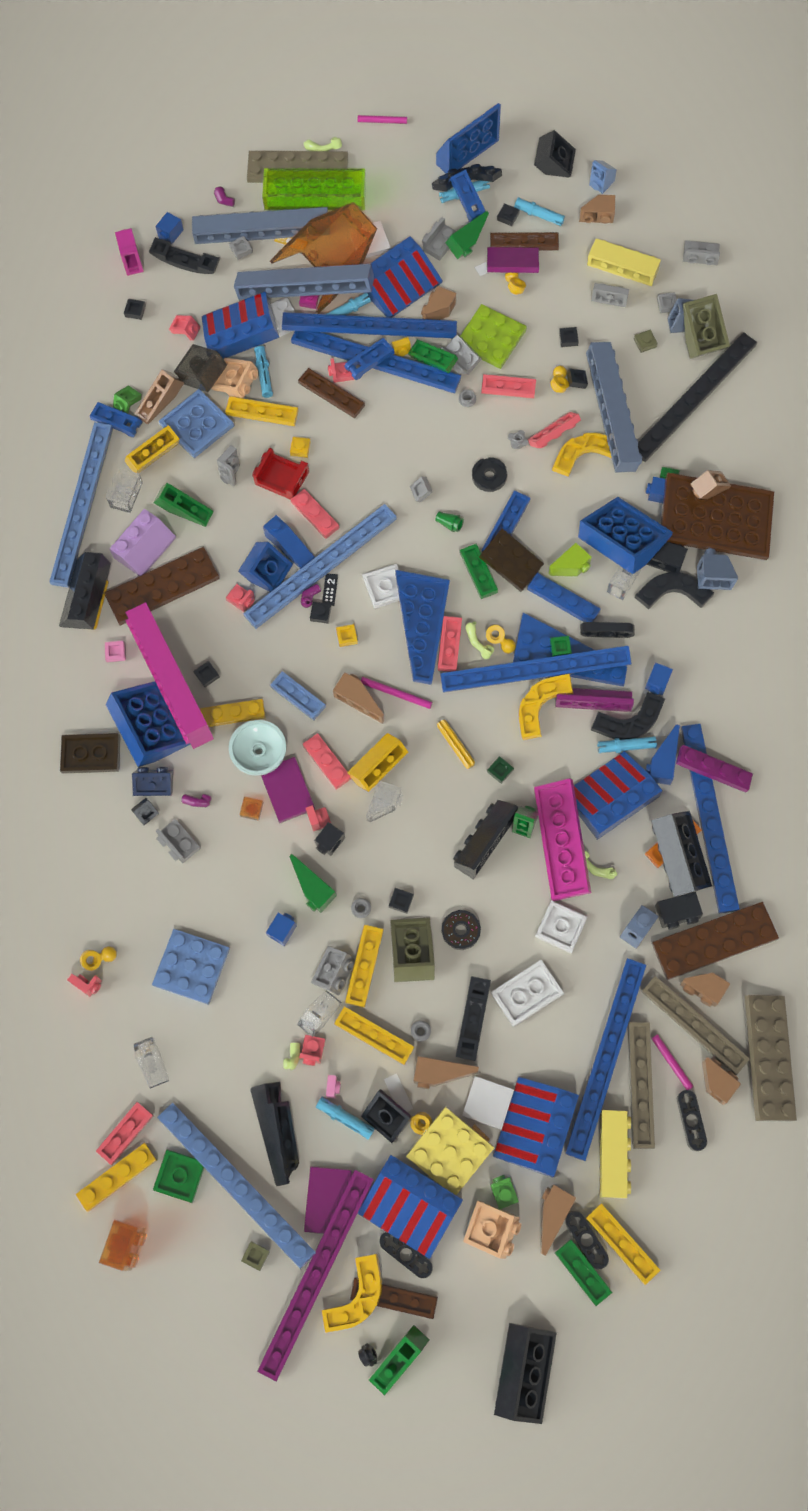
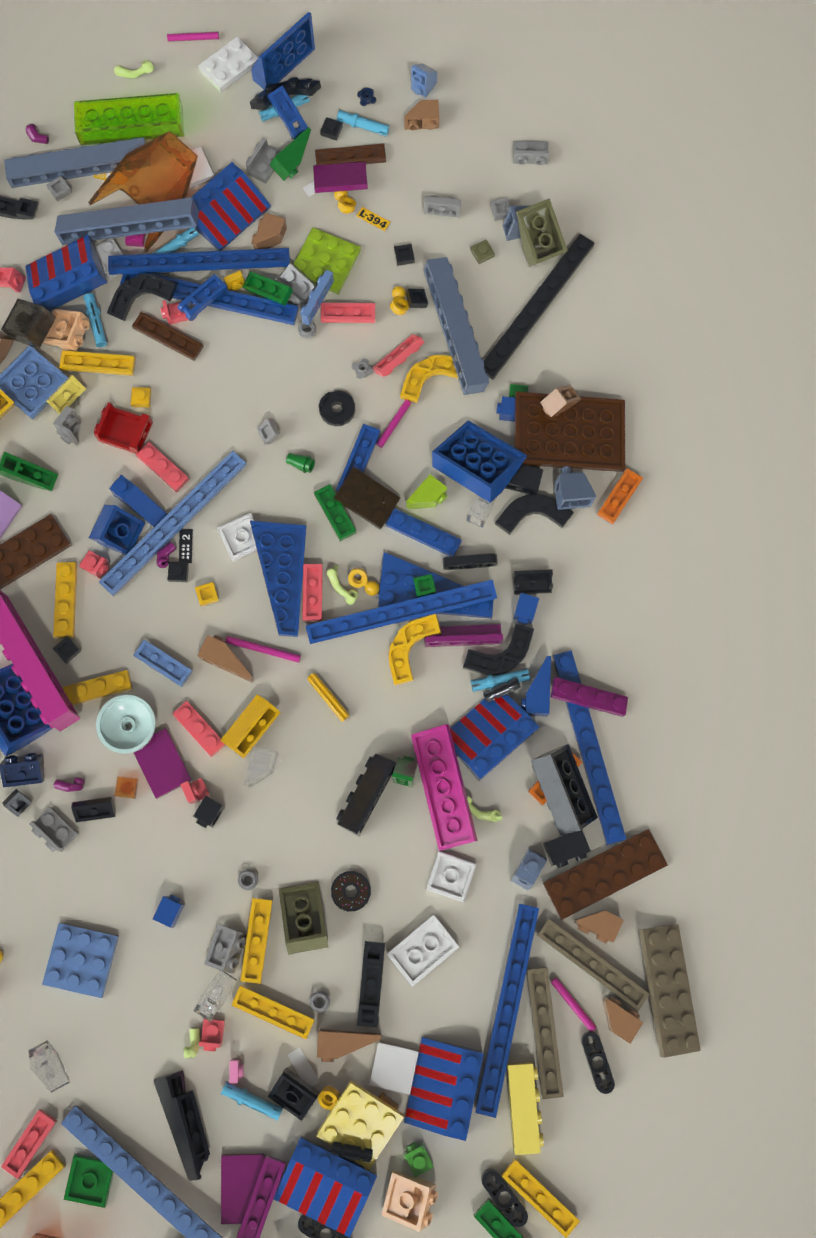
camera: 10 degrees left, 5 degrees up
dark tan plate [247,151,348,184] -> none
green slope [289,854,337,913] -> none
black plate [389,888,414,914] -> none
dark green plate [487,756,514,784] -> none
black slope [534,130,576,178] -> none
medium nougat slope [541,1185,576,1256] -> none
light yellow brick [587,238,661,286] -> none
none -> light yellow plate [46,375,86,414]
none -> yellow plate [53,562,77,638]
none -> black plate [71,797,116,823]
none -> black plate [107,274,178,321]
none -> white plate [198,36,258,93]
none -> medium blue plate [300,270,334,326]
none -> black axle [331,1142,373,1162]
none -> yellow sticker [356,207,391,232]
none -> dark blue plate [357,87,376,106]
none -> dark pink bar [376,399,412,448]
none -> black axle [483,678,521,702]
none -> black hinge [513,569,553,595]
none -> orange plate [597,468,643,525]

